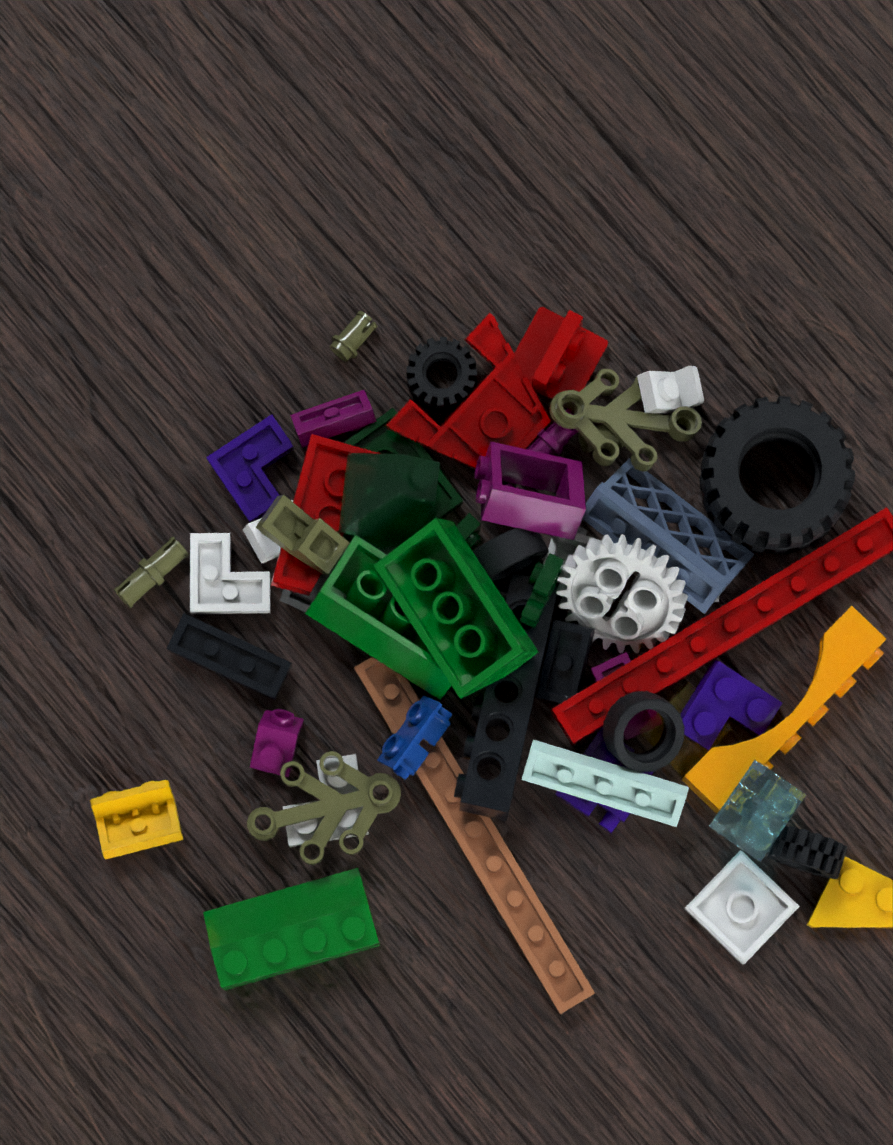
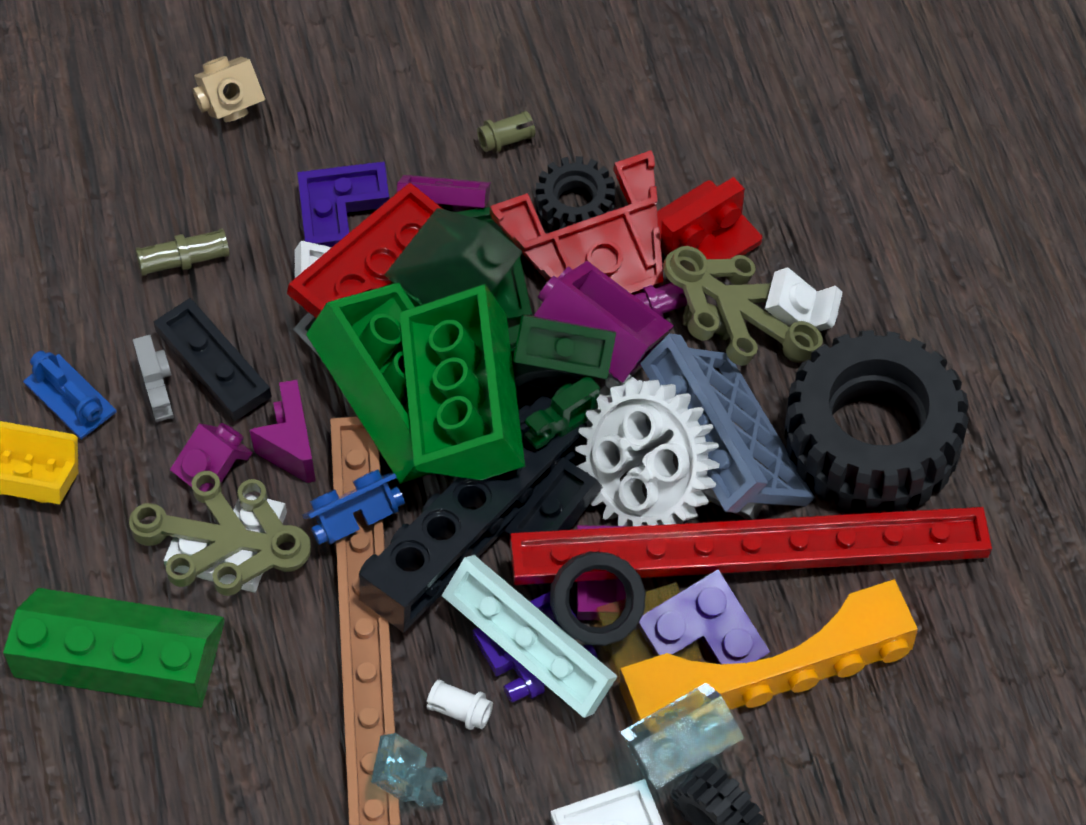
camera: 25 degrees right, 20 degrees down
white plate [190,533,271,614] -> none
olive slope [255,495,350,575] -> none
none -> blue hinge [23,350,117,440]
none -> light grey plate [133,335,174,422]
none -> tan brick [192,56,265,122]
none -> magenta slope [250,380,316,483]
none -> clear light blue plate [371,733,448,807]
none -> white pin [427,680,493,730]
none -> dark green plate [513,314,616,379]

